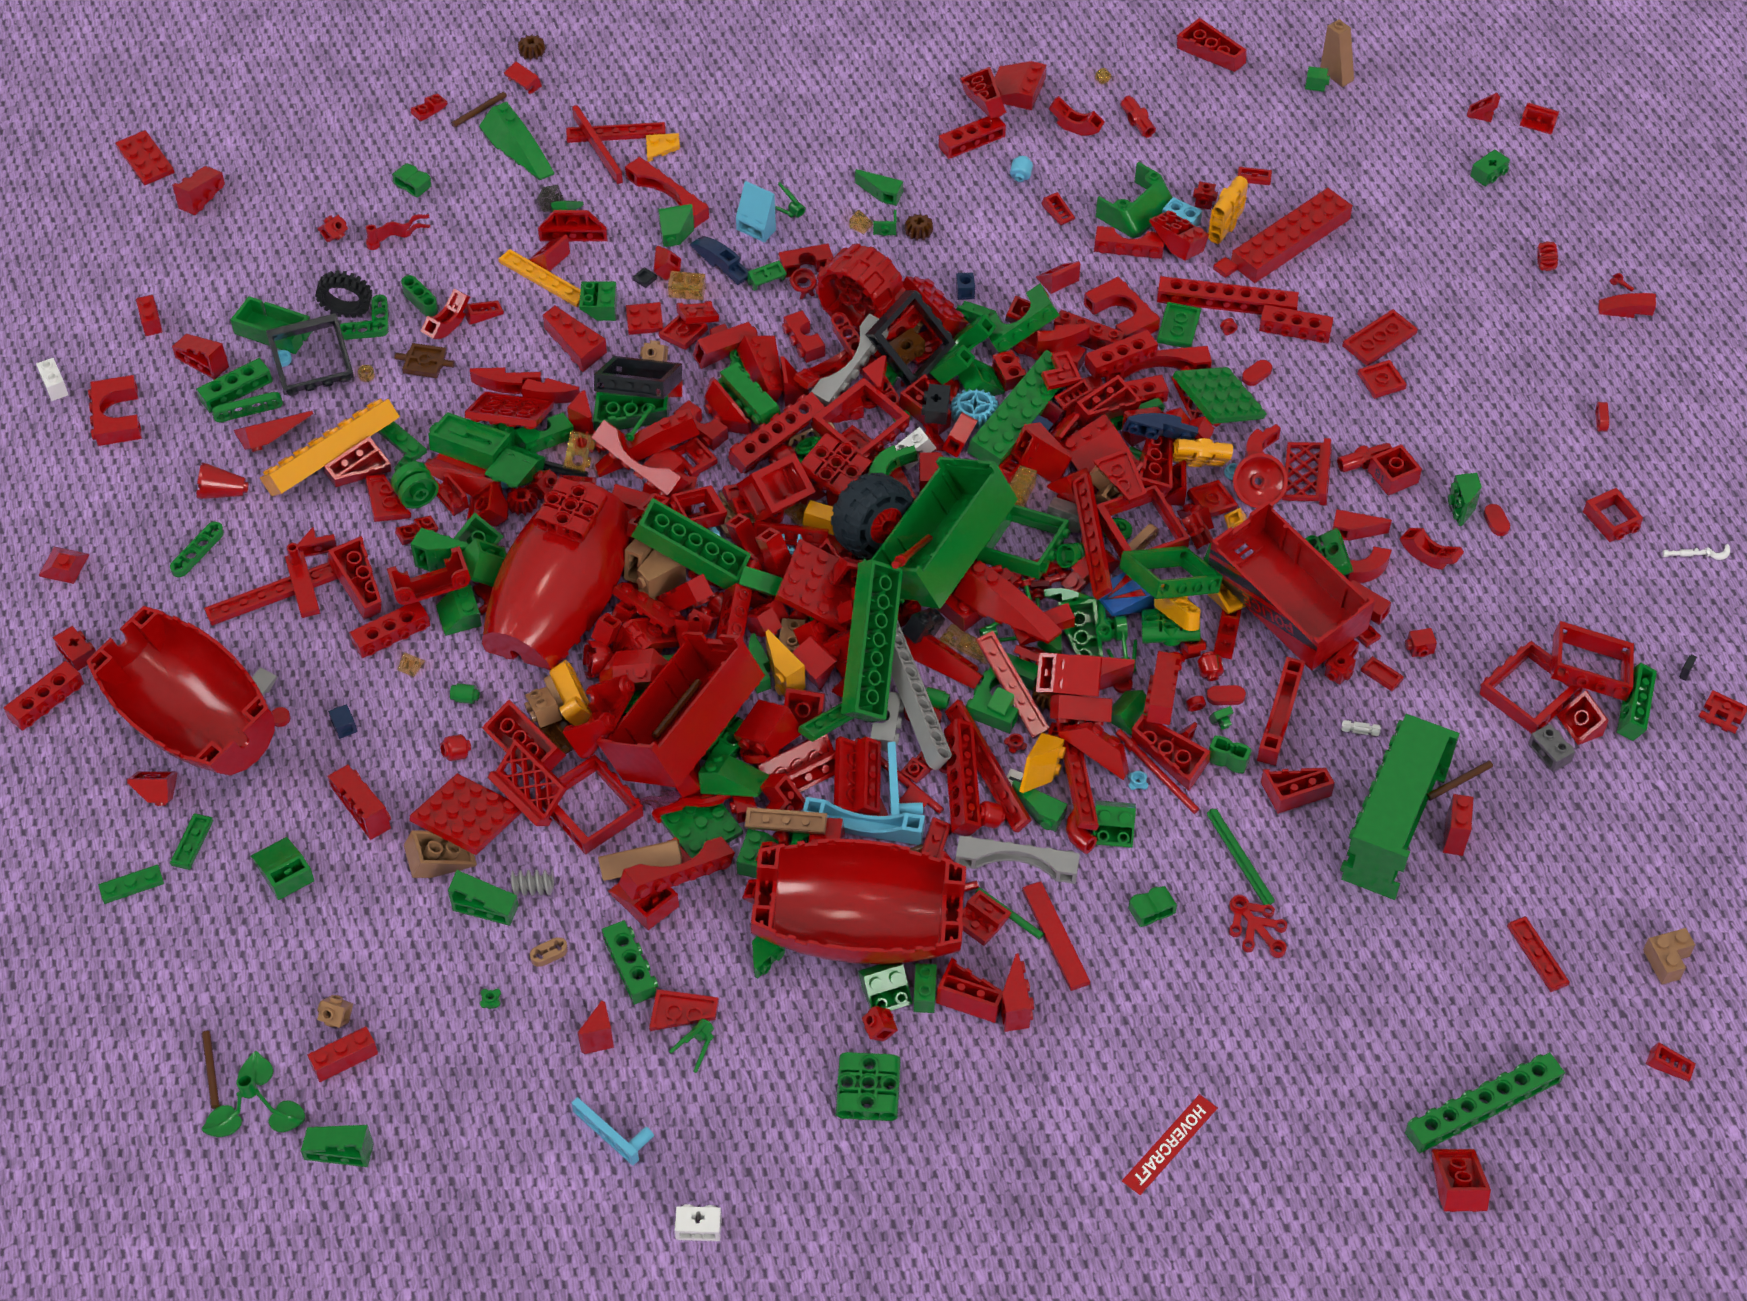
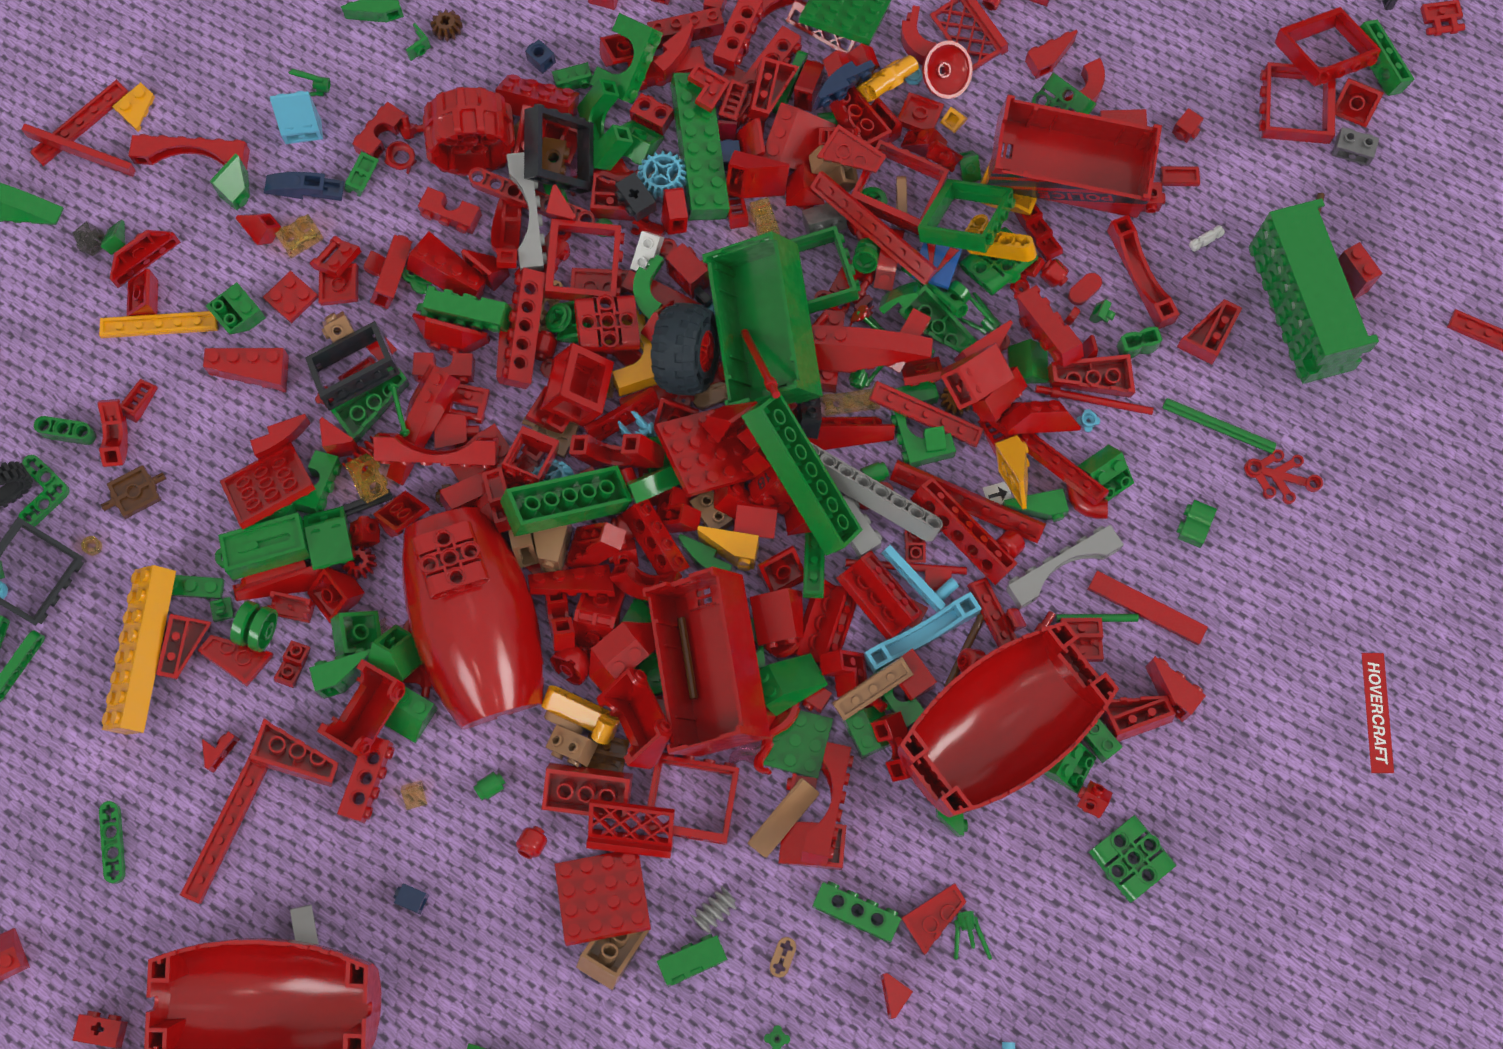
camera: 40 degrees left, 20 degrees up
red cone [196,462,249,499] -> none
red wedge [234,410,313,452] -> none
red tile [272,707,291,727] -> none
red piece [285,543,320,618] -> none
red wedge [327,764,391,840] -> none
red slope [470,367,542,394] -> none
black tile [633,267,657,288] -> none
clear yellow slope [849,209,873,234] -> none
red plate [1004,733,1027,754] -> none
red arch [1399,528,1464,570] -> none

